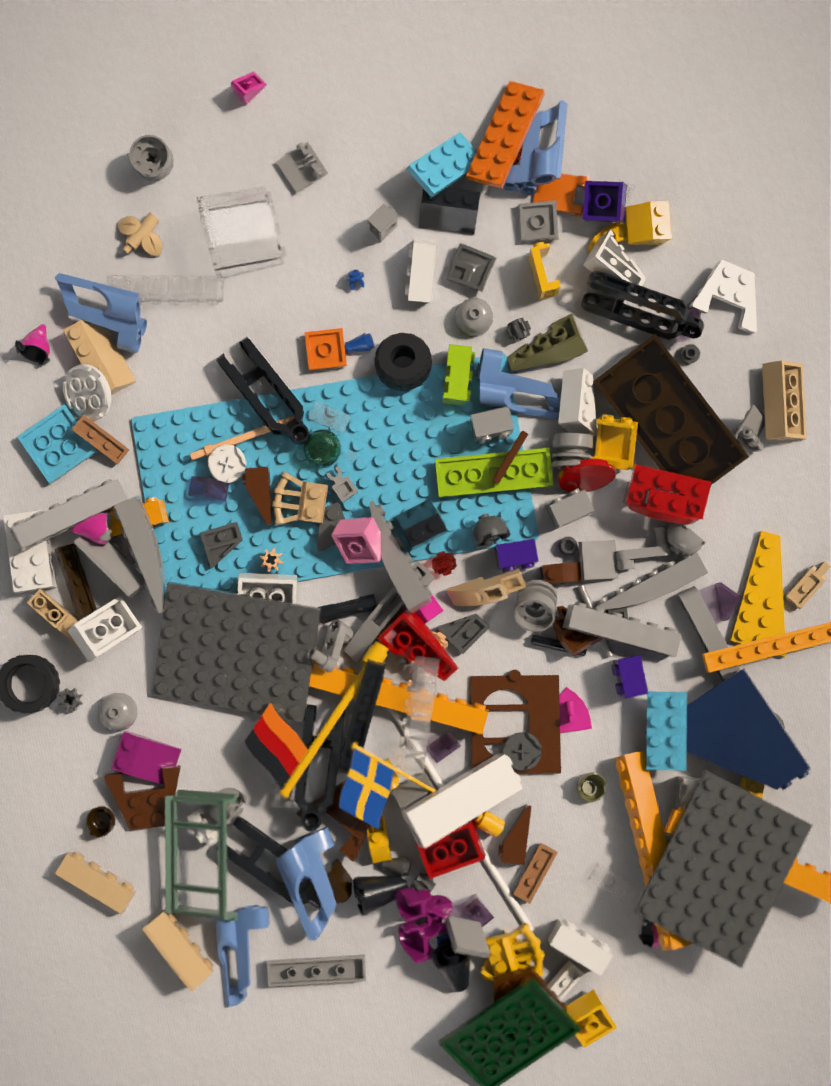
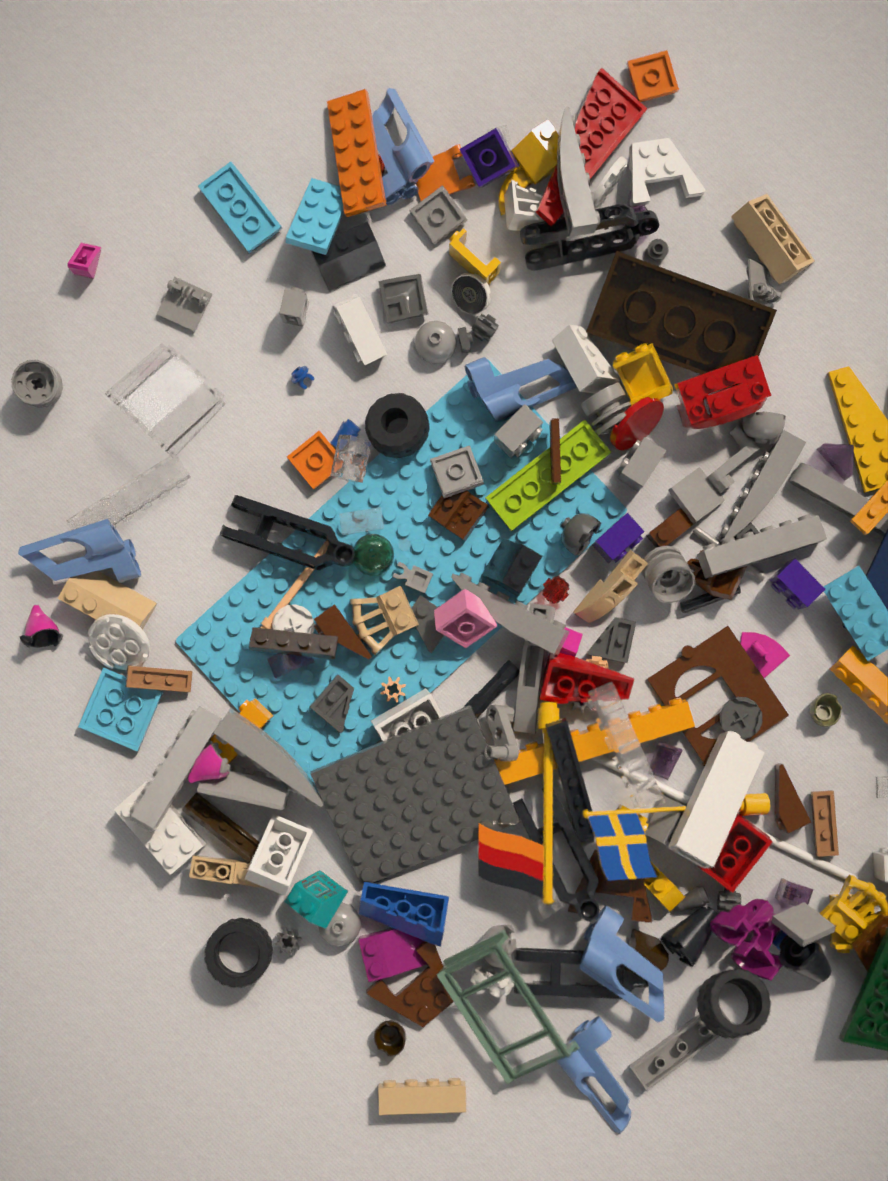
camera: 30 degrees left, 0 degrees up
tan plant [117,213,162,256] -> none
tan slope [142,909,214,992] -> none
lime wedge [442,344,475,406] -> none
olive wedge [507,314,588,371] -> none
dark grey plate [558,537,578,556] -> none
none -> medium azure plate [198,161,282,253]
none -> dark brown plate [249,627,338,659]
none -> teal slope [284,870,348,929]
none -> clear brick [330,435,371,483]
none -> blue wedge [359,882,449,947]
none -> reddish brown slope [428,490,489,541]
none -> light grey tile [430,445,484,498]
none -> black tile [451,272,491,315]
none -> dark grey plate [457,327,473,353]
none -> red wing [535,68,647,226]
none -> slope [557,107,600,237]
none -> white tile [594,156,628,209]
none -> orange plate [627,50,679,102]
none -> black tyre [697,968,771,1039]

